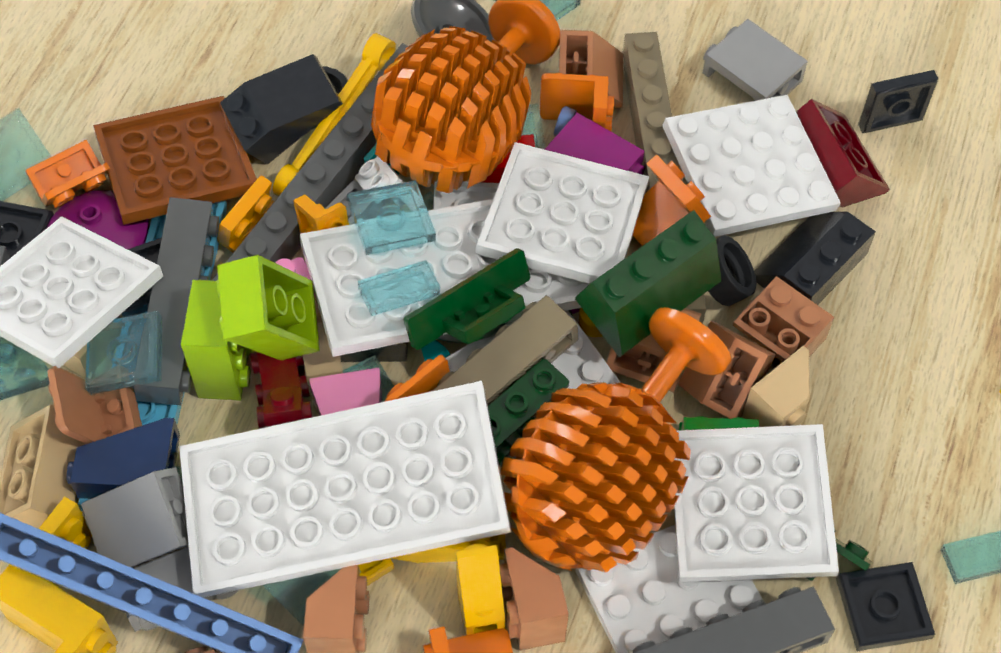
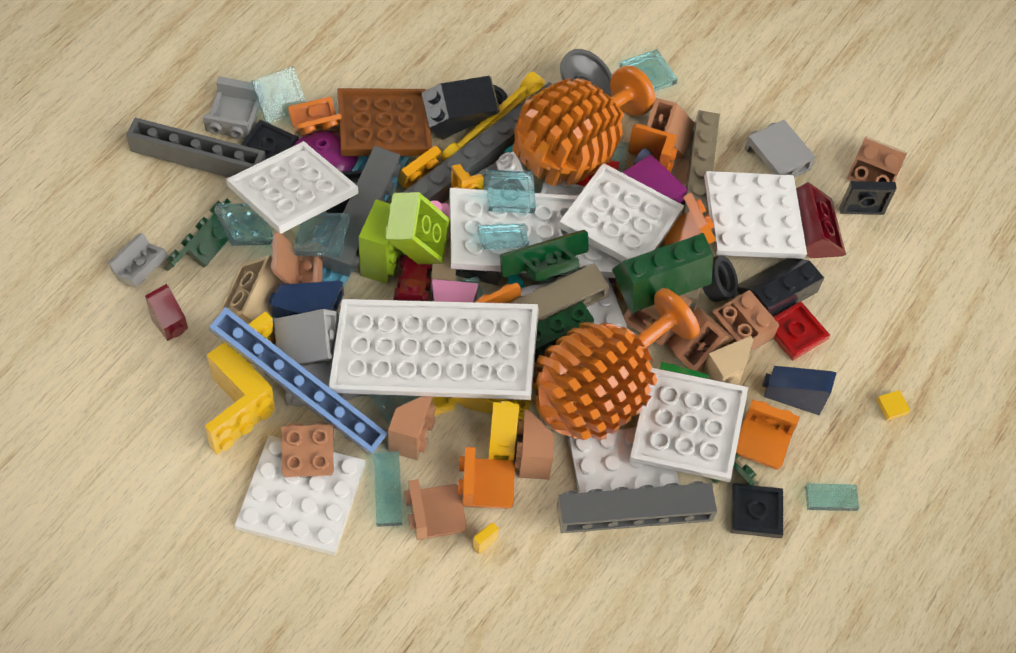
camera: 10 degrees right, 0 degrees up
none -> orange bracket [736,399,800,470]
none -> dark blue slope [762,366,837,415]
none -> red tile [773,301,831,361]
none -> nougat slope [847,136,907,182]

